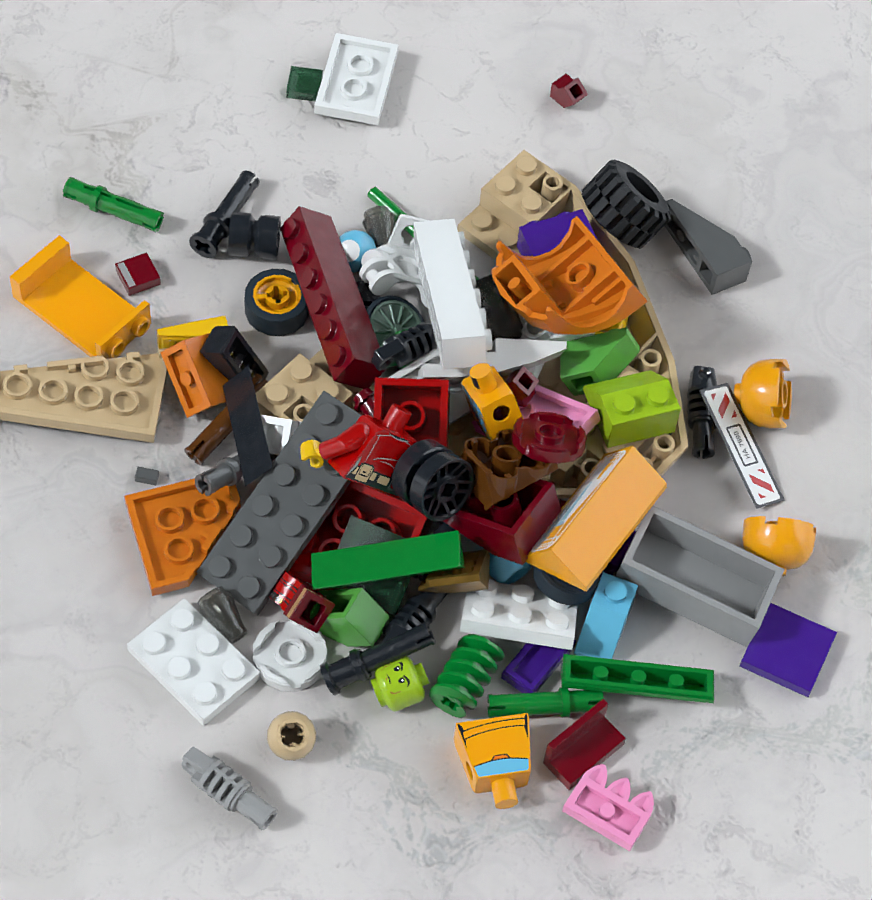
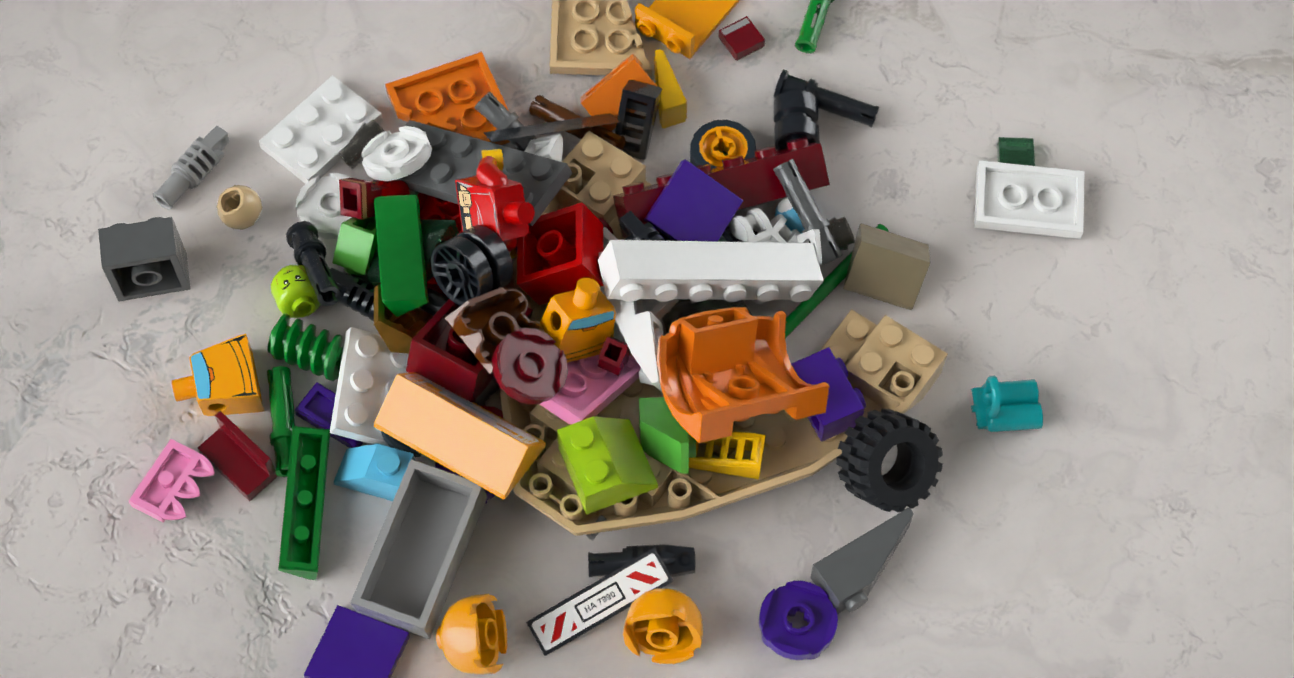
camera: 90 degrees right, 5 degrees up
dark grey piece [135,466,159,486] -> none
dark red piece [550,73,588,108] -> none
none -> dark grey brick [98,217,191,302]
none -> white tile [361,126,432,181]
none -> dark purple tile [644,159,743,242]
none -> dark purple plate [759,580,838,660]
none -> dark grey pin [773,159,843,266]
none -> dark tan slope [843,223,931,310]
none -> teal piece [971,375,1043,432]

